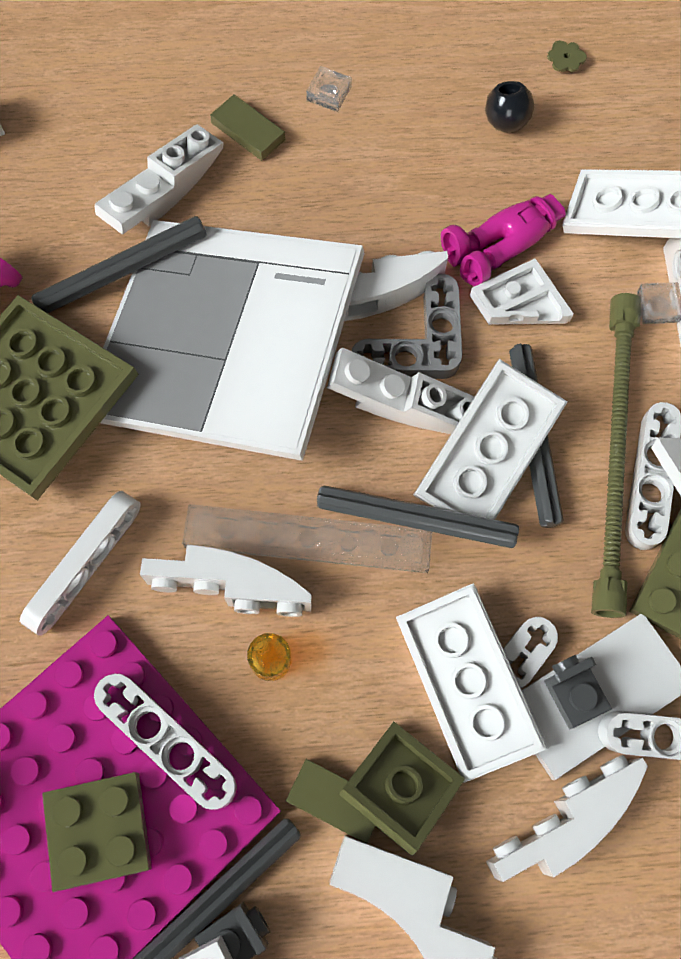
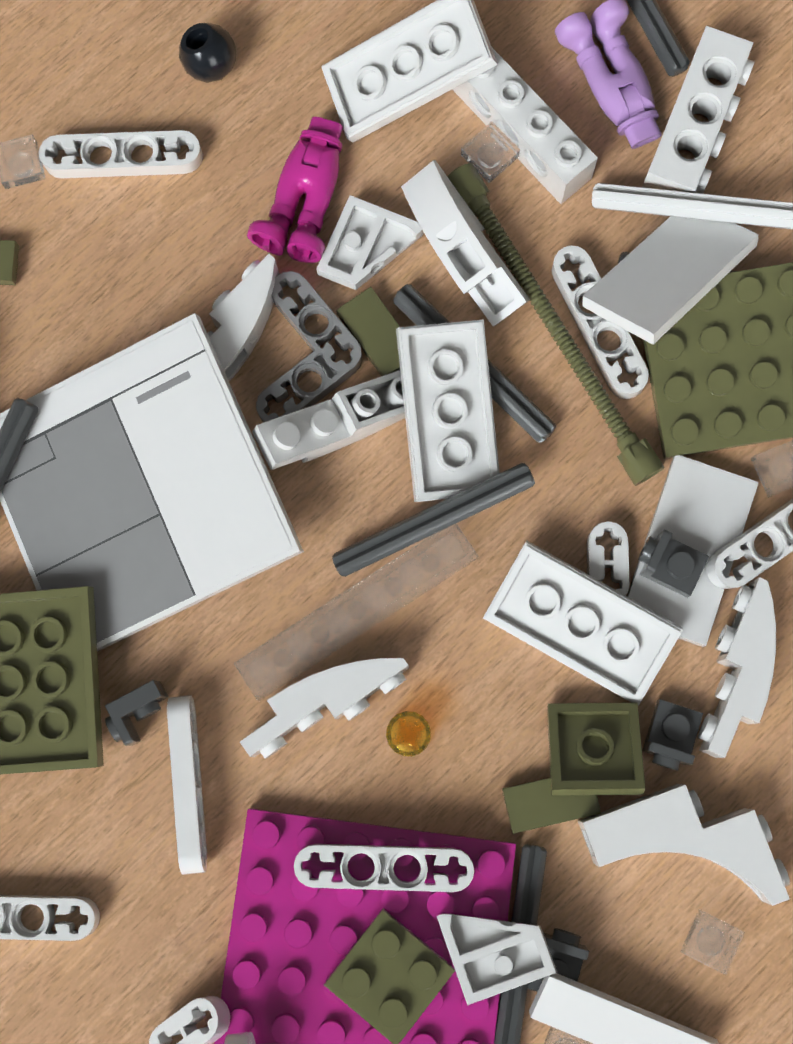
camera: 30 degrees left, 10 degrees up
none -> white beam [39,130,203,178]
none -> dark grey bracket [105,680,169,746]
none -> olive tile [336,287,400,376]
none -> white slope [401,160,530,327]
none -> white wing [437,913,557,1005]
none -> dark grey bracket [642,699,703,771]

